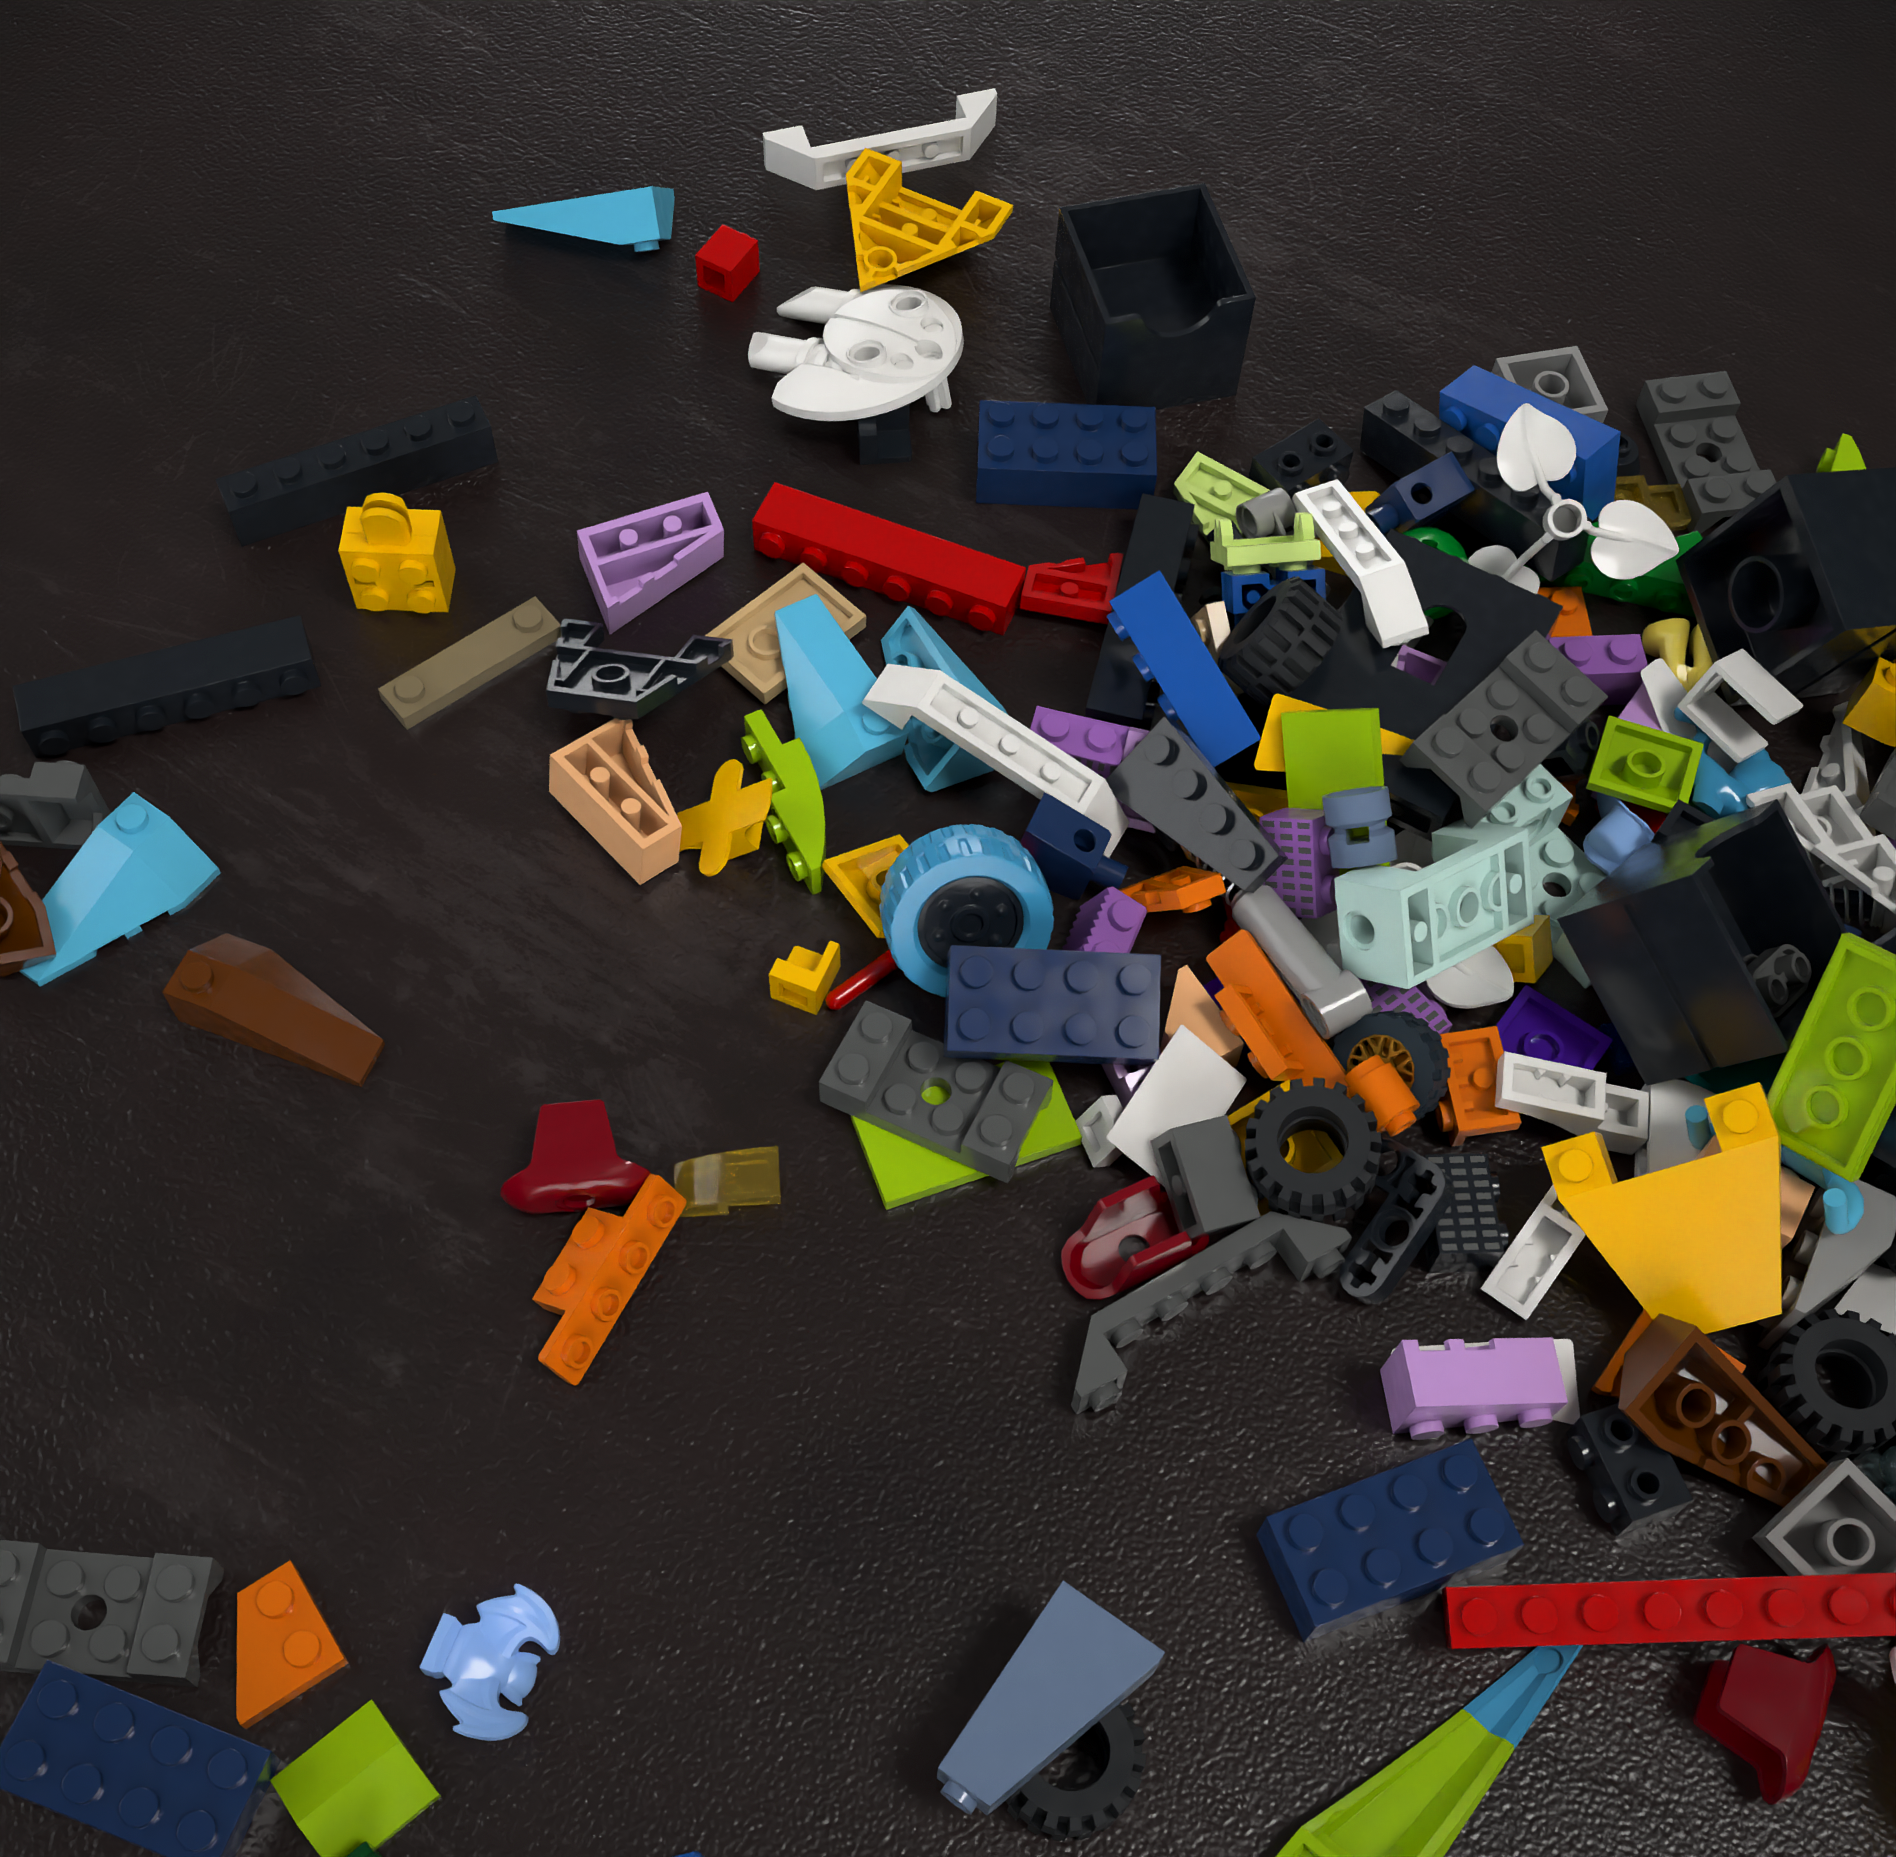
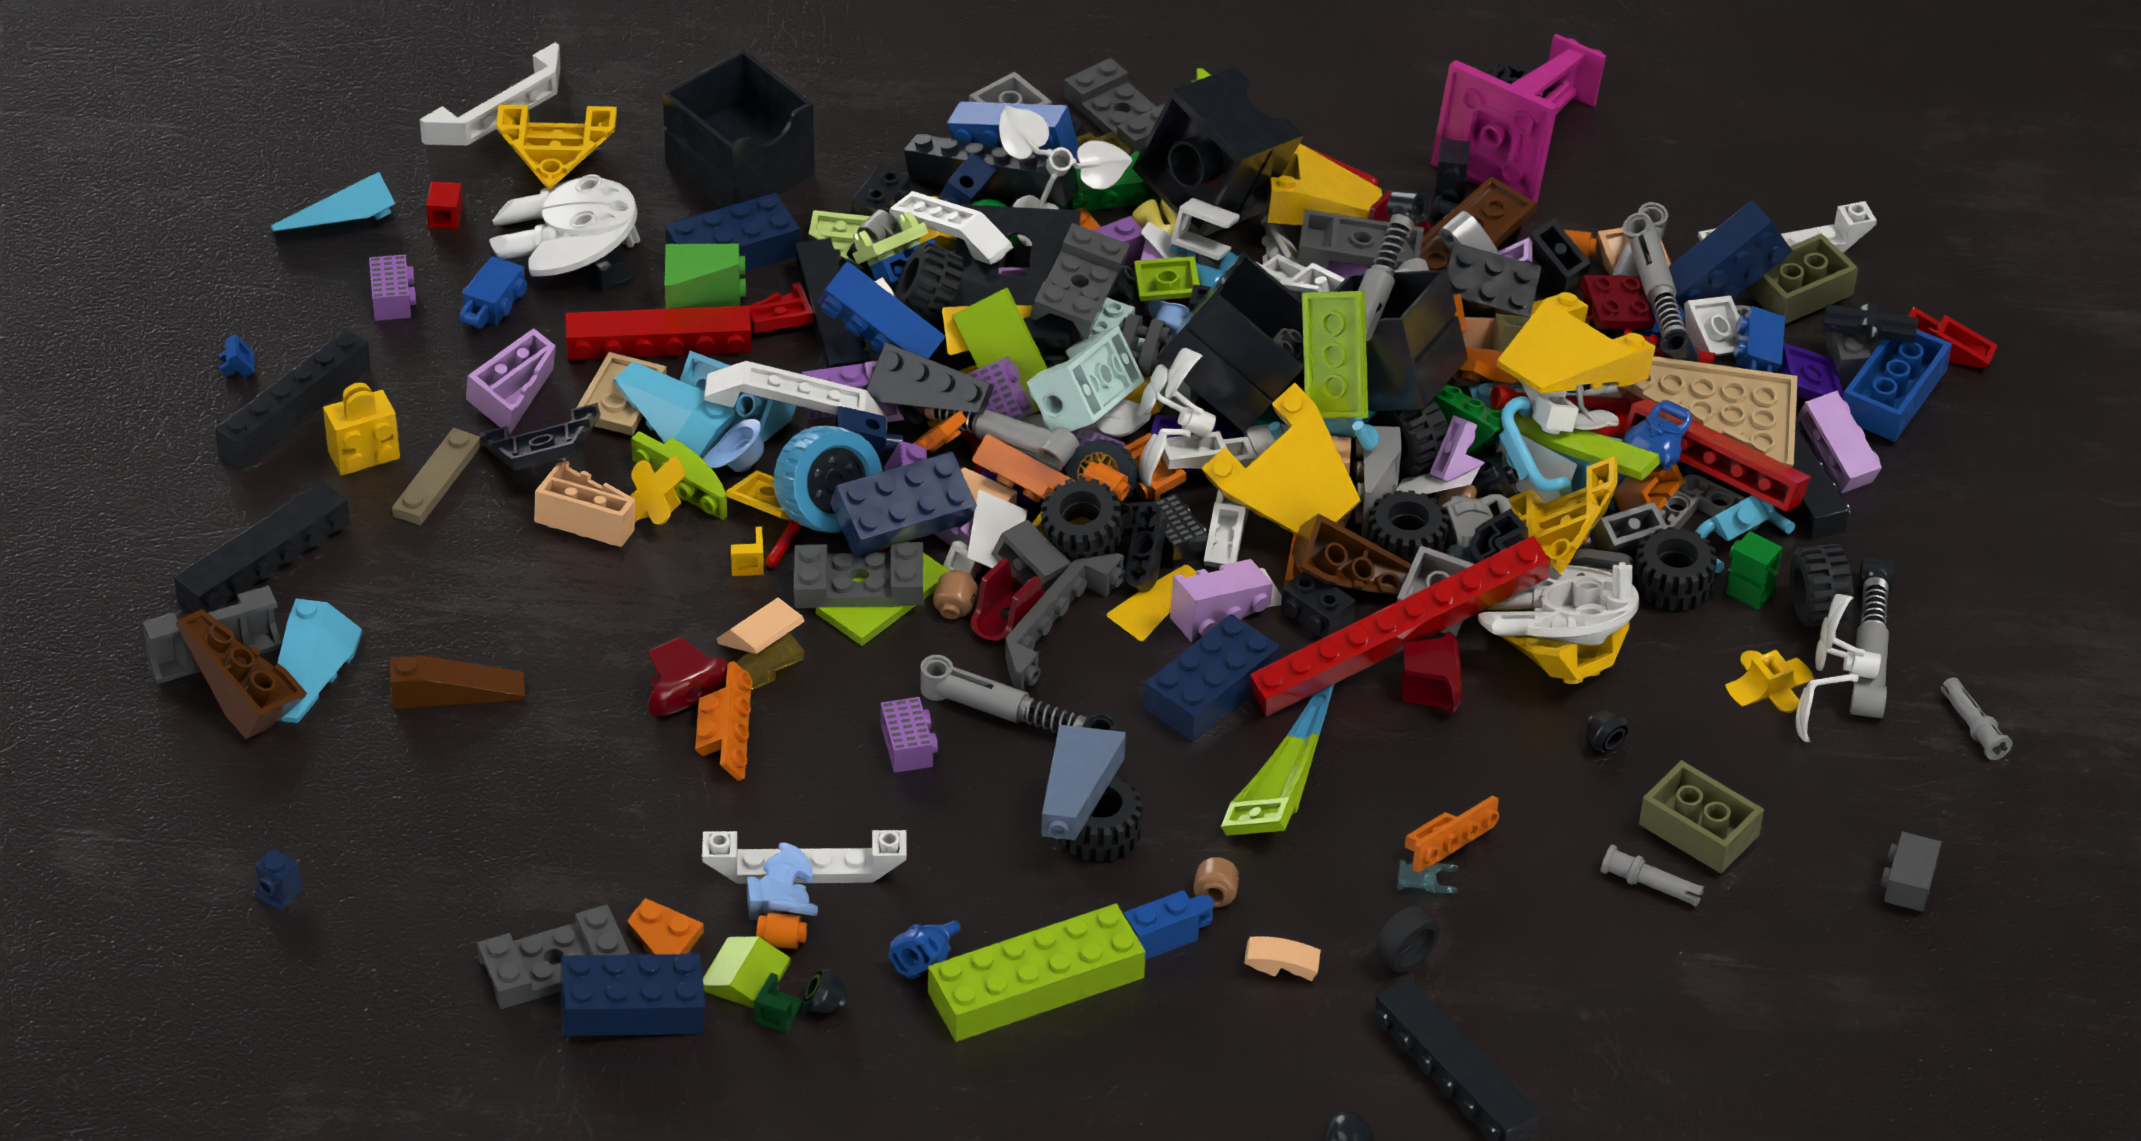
camera: 25 degrees left, 15 degrees down
sand blue wheel [1322,786,1398,868] -> none
none -> blue tile [219,334,255,378]
none -> medium lavender brick [369,254,416,321]
none -> blue brick [459,256,527,329]
none -> bright green slope [665,244,746,309]
none -> white slope [702,830,906,884]
none -> light blue piece [703,419,764,472]
none -> light nougat slope [716,598,805,654]
none -> orange brick [756,913,807,949]
none -> medium lavender brick [881,697,938,773]
none -> light grey piece [920,655,1117,733]
none -> medium nougat head [932,570,978,619]
none -> yellow sticker [1106,565,1196,641]
none -> dark grey brick [1122,314,1171,376]
none -> white plant [1138,348,1216,488]

